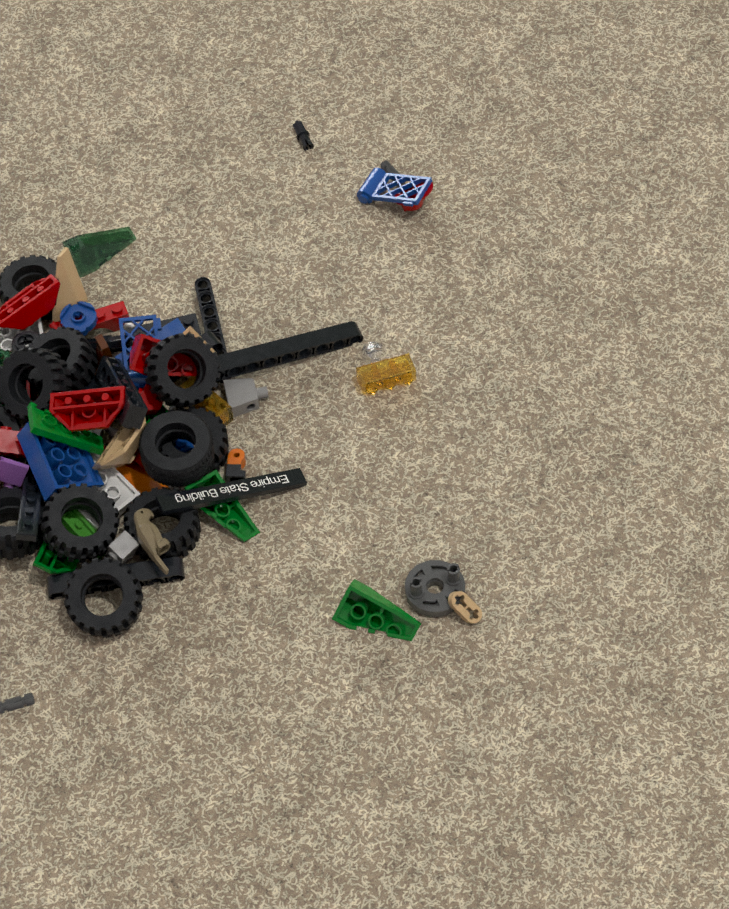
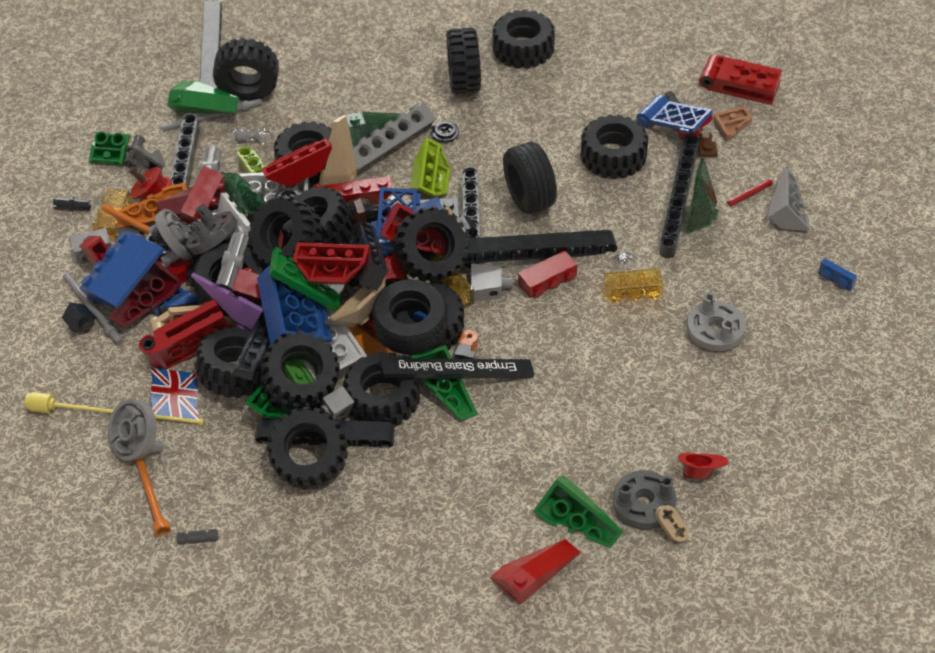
camera: 10 degrees right, 5 degrees down
blue plate [60,301,98,336] -> none
dark tan animal [134,508,171,575] -> none
black axle [293,121,314,151] -> none
none -> light grey brick [353,102,436,173]
none -> lime wedge [410,137,451,197]
none -> gear [432,121,459,143]
none -> black tyre [446,27,481,94]
none -> red wedge [490,539,581,605]
none -> black tyre [492,9,555,69]
none -> black tyre [503,142,557,214]
none -> brick [518,250,577,298]
none -> black tyre [581,114,648,179]
none -> black beam [659,135,699,258]
none -> red piece [678,452,729,480]
none -> clear green wedge [686,158,719,234]
none -> light grey piece [687,292,746,351]
none -> reddish brown plate [698,133,718,158]
none -> red hinge [699,54,782,105]
none -> nougat wing [713,106,752,140]
none -> red bar [727,179,773,207]
none -> light grey wedge [768,167,809,231]
none -> blue plate [818,258,857,291]

